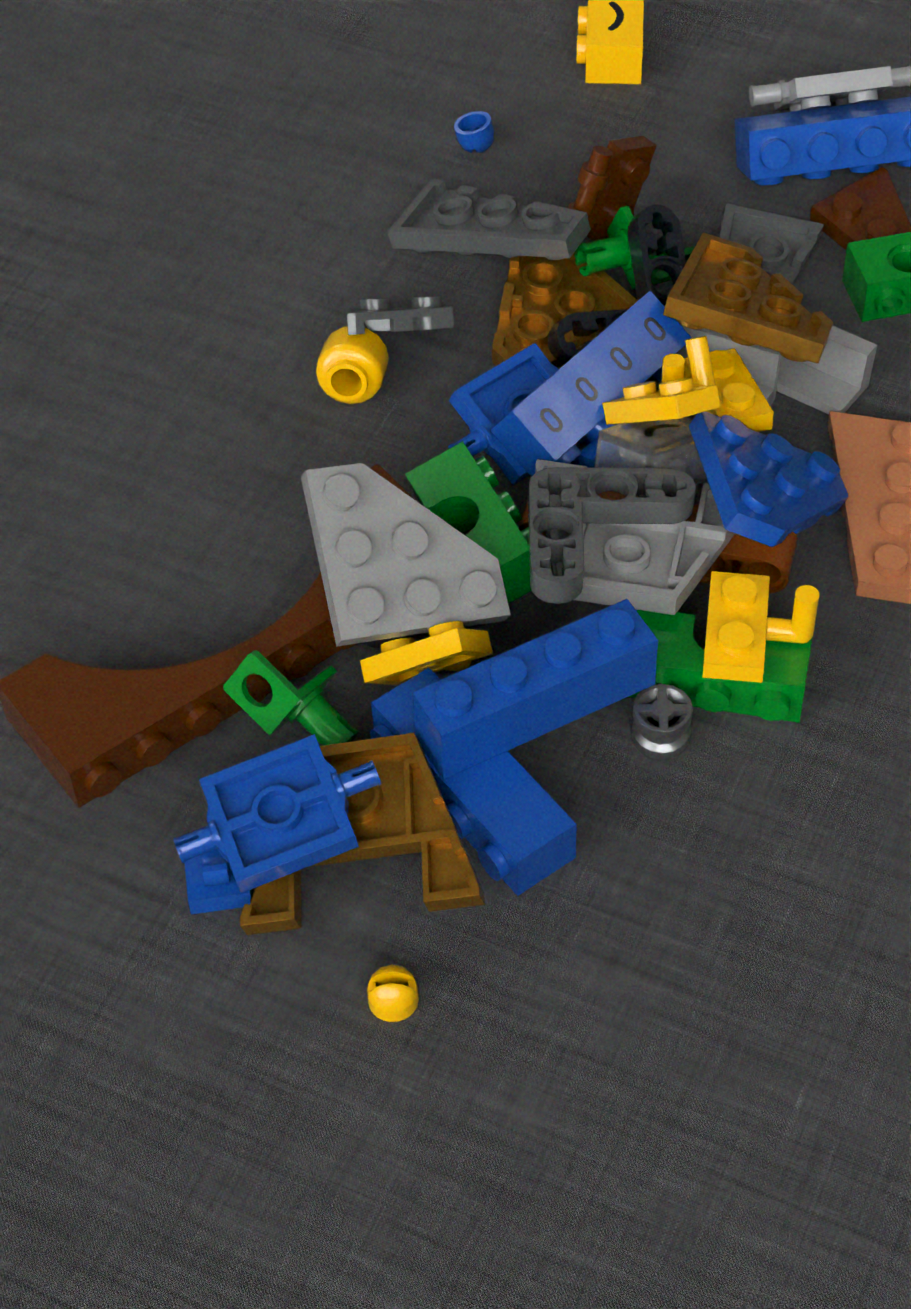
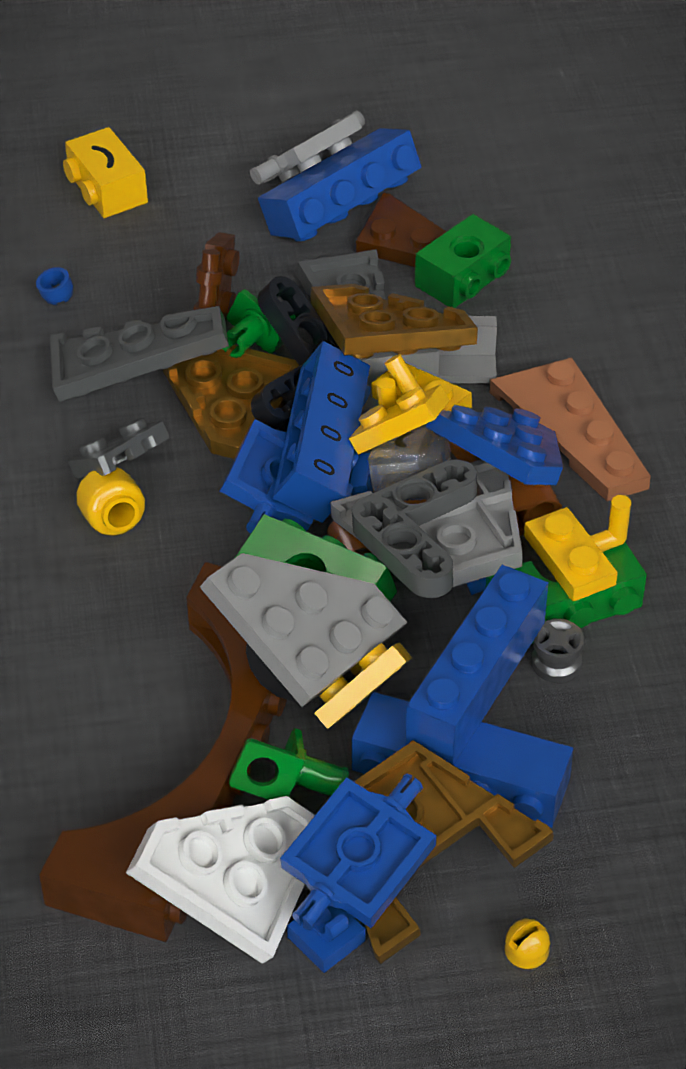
camera: 35 degrees left, 5 degrees down
none -> white plate [126,796,315,964]

